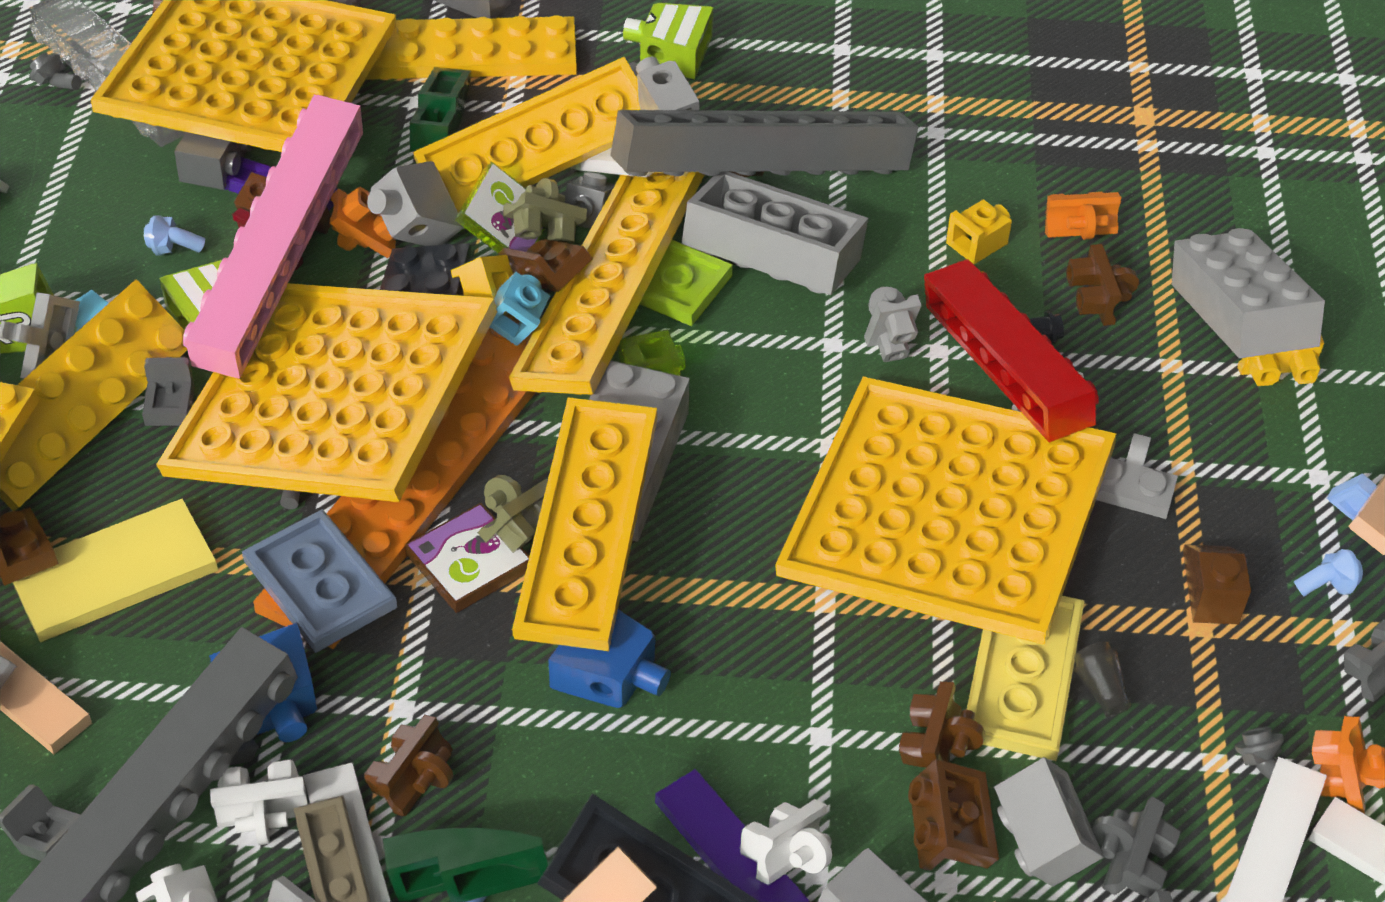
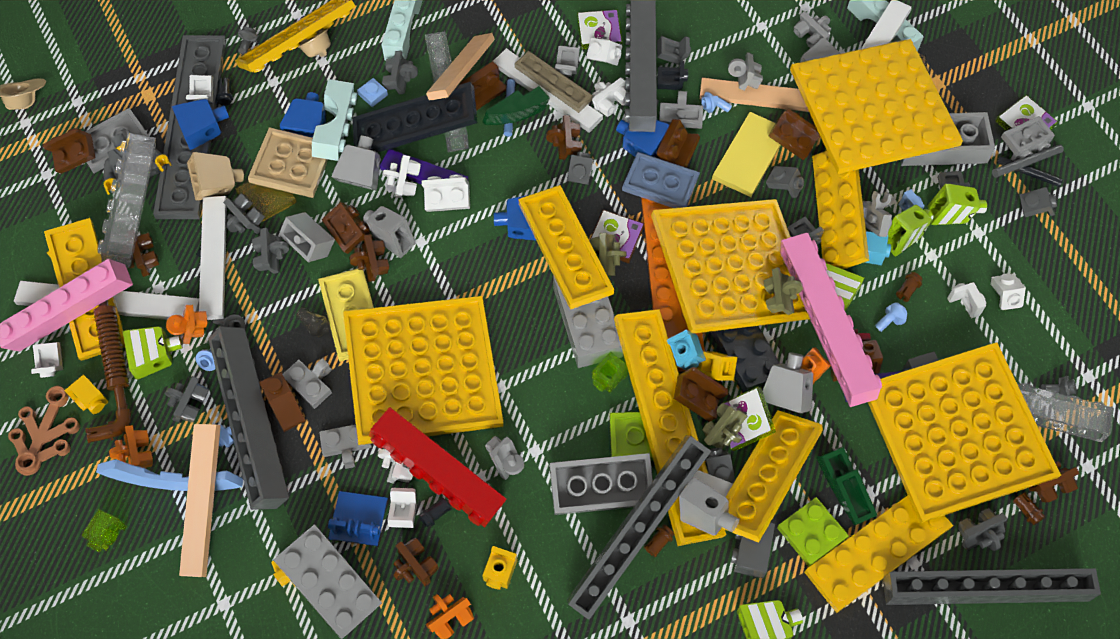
camera: 150 degrees right, 15 degrees up
none -> light blue plate [196,348,216,371]
none -> dark grey brick [208,326,289,510]
none -> light grey plate [283,358,332,409]
none -> blue hinge [328,491,388,546]
none -> light grey torso [363,206,416,258]
none -> white bracket [388,488,417,528]
none -> white bracket [422,175,470,212]
none -> dark grey bracket [567,152,595,185]
none -> black bracket [657,61,688,90]
none -> reddish brown bracket [657,119,700,168]
none -> light grey plate [659,91,703,129]
none -> light blue plate [701,92,732,113]
none -> olive hips [764,267,803,315]
none -> dark grey bracket [766,166,804,198]
none -> lime plate [777,497,849,567]
none -> reddish brown pin [896,272,923,302]
none -> white bracket [947,282,986,318]

